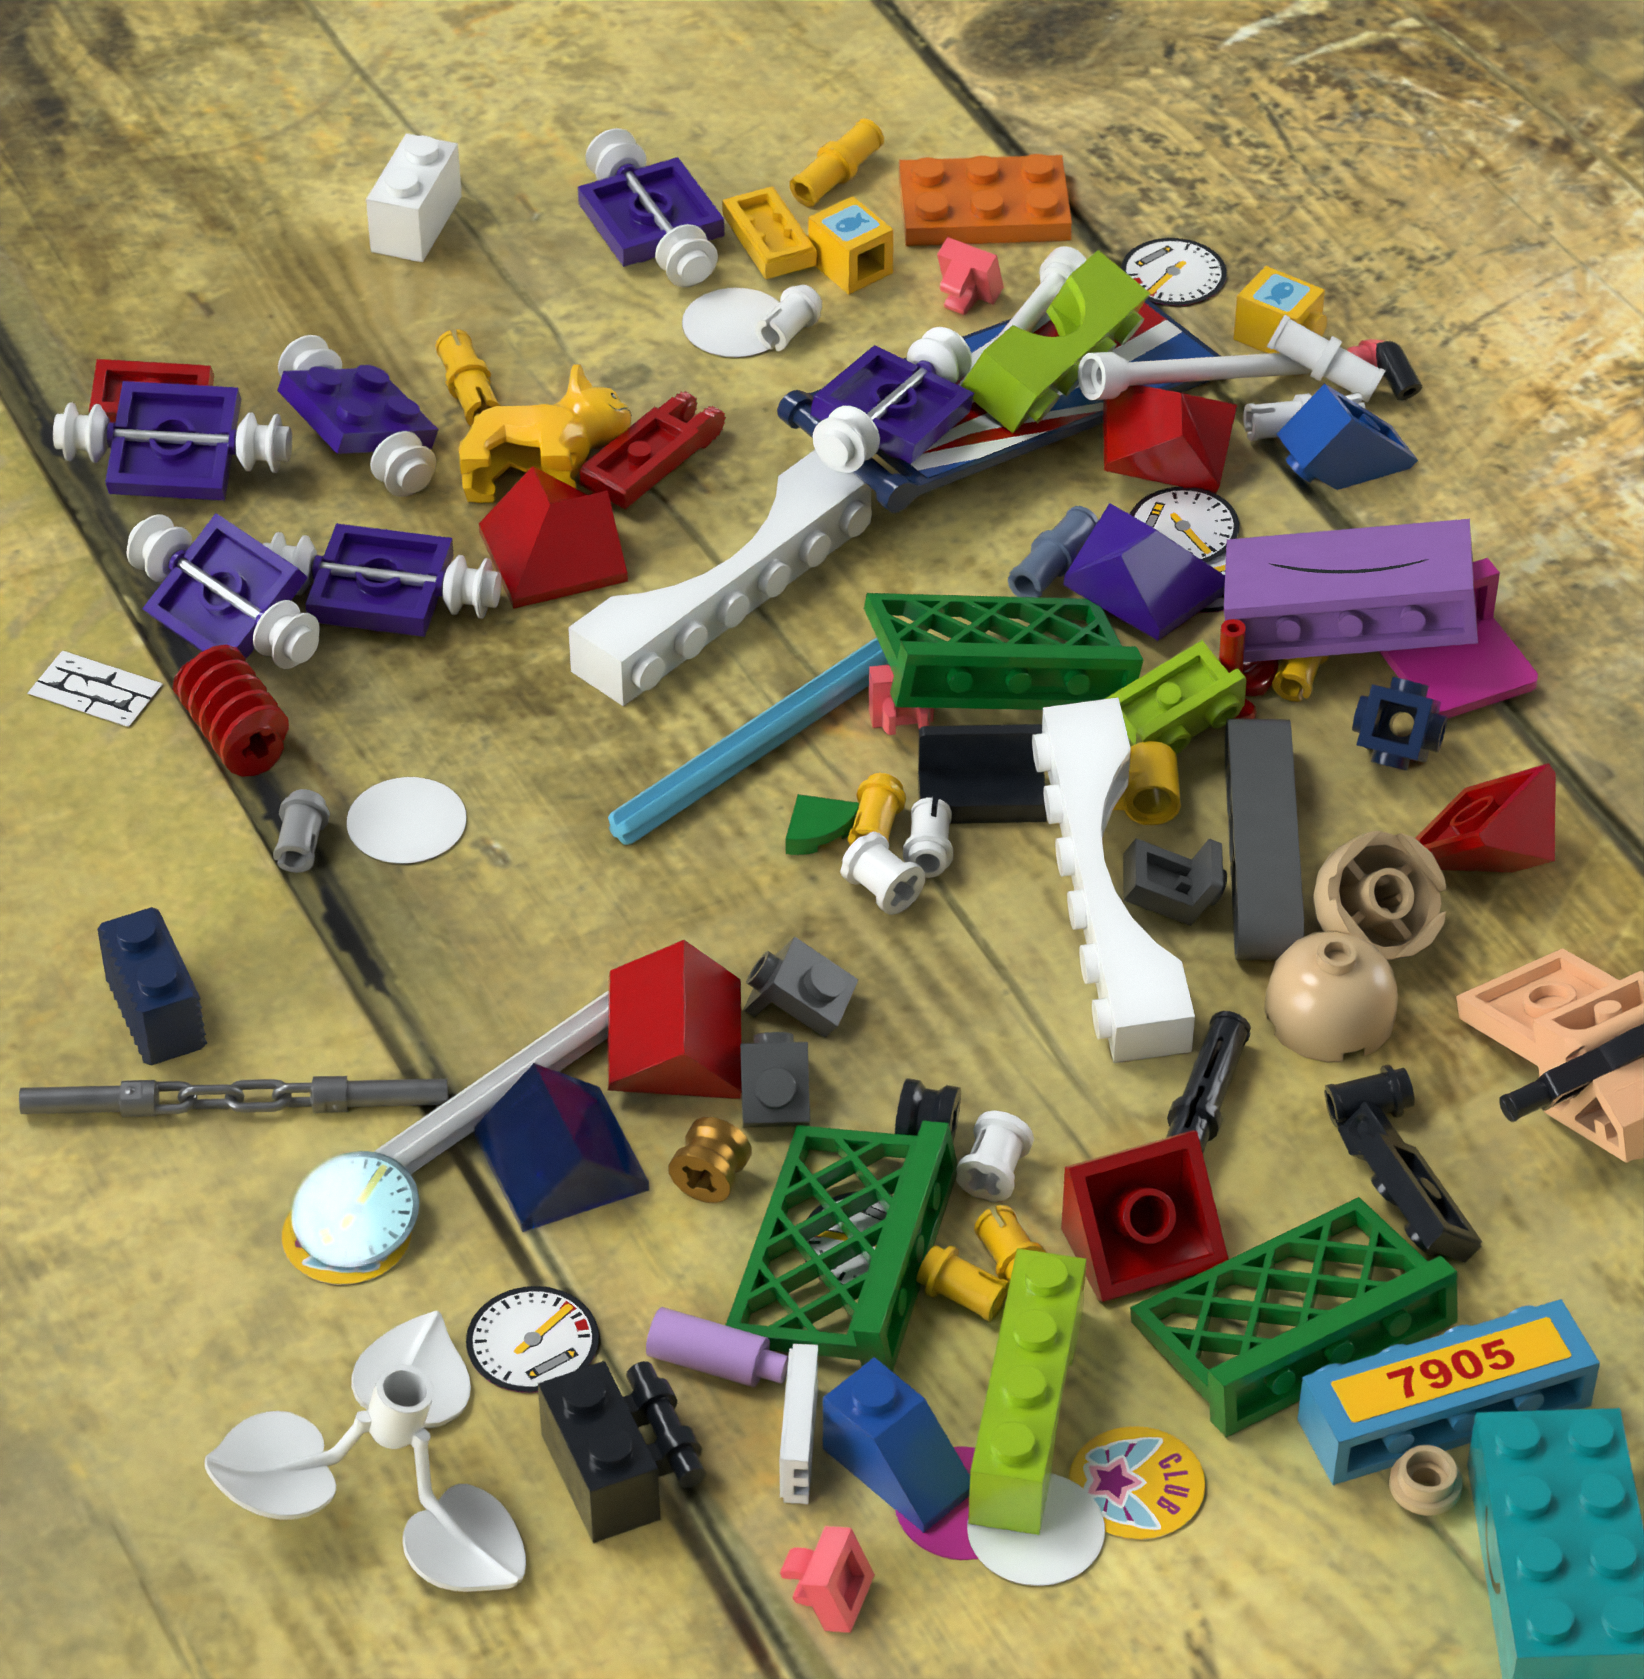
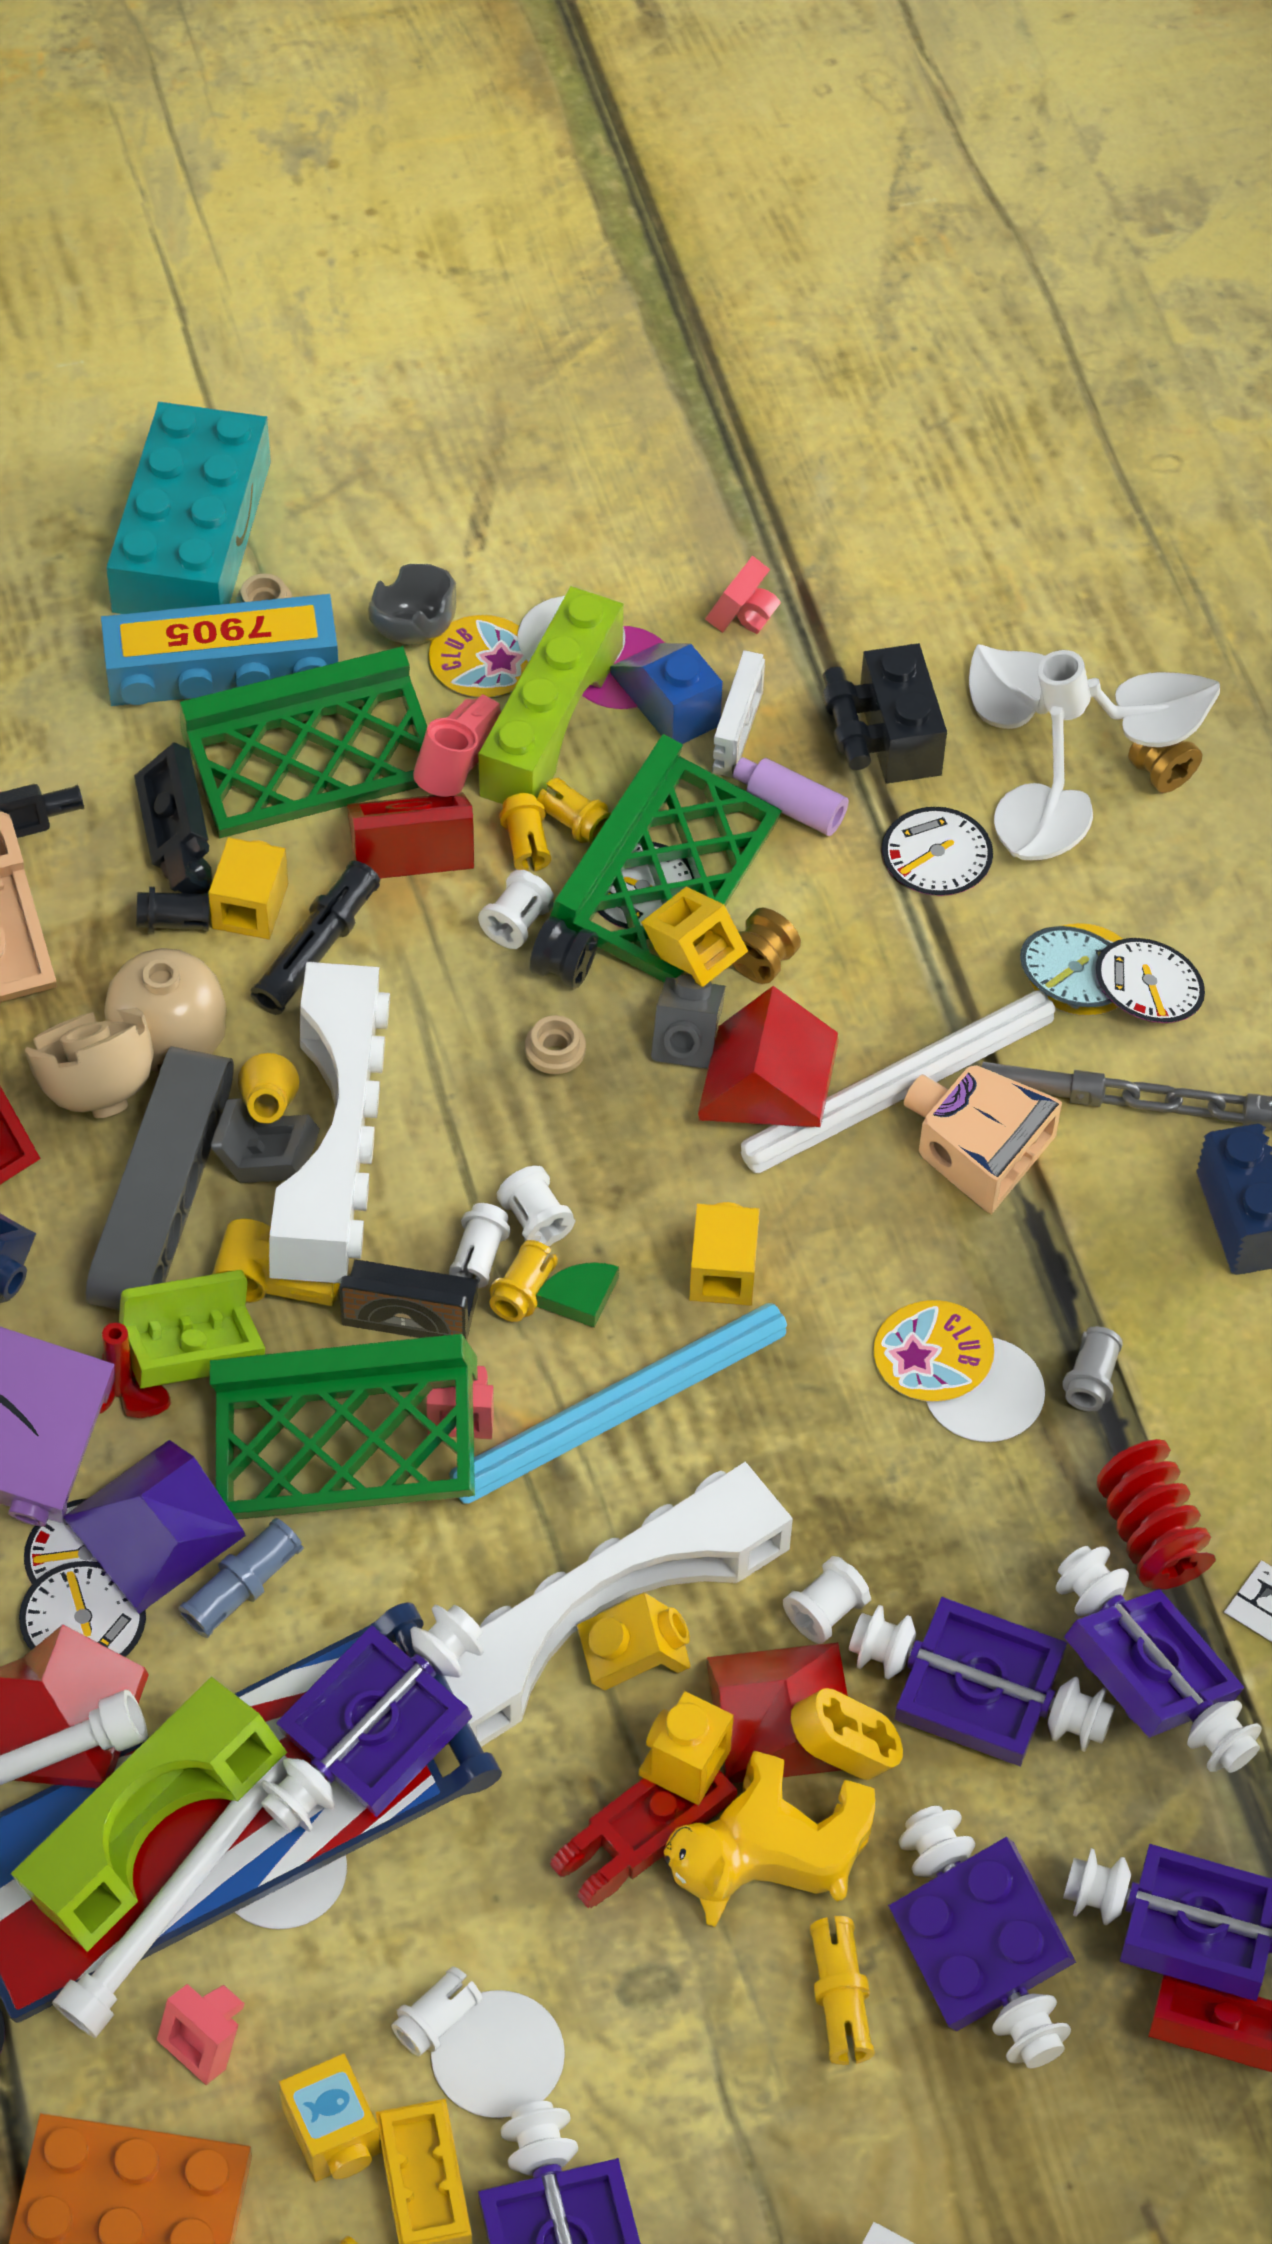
camera: 170 degrees left, 10 degrees up
clear blue slope [474,1063,649,1232] -> none
dark grey bracket [743,937,858,1038] -> none
none -> yellow brick [208,837,289,940]
none -> yellow cone [238,1053,299,1123]
none -> dark grey hair [368,564,456,645]
none -> coral piece [413,694,501,797]
none -> tan plate [525,1015,586,1074]
none -> yellow bracket [577,1592,691,1691]
none -> yellow brick [639,1691,734,1805]
none -> yellow brick [641,887,748,987]
none -> yellow brick [689,1202,760,1306]
none -> white bush [783,1556,871,1644]
none -> yellow beam [791,1688,903,1780]
none -> sticker [874,1300,994,1402]
none -> light nougat torso [904,1065,1062,1215]
none -> white sticker [1095,938,1205,1023]

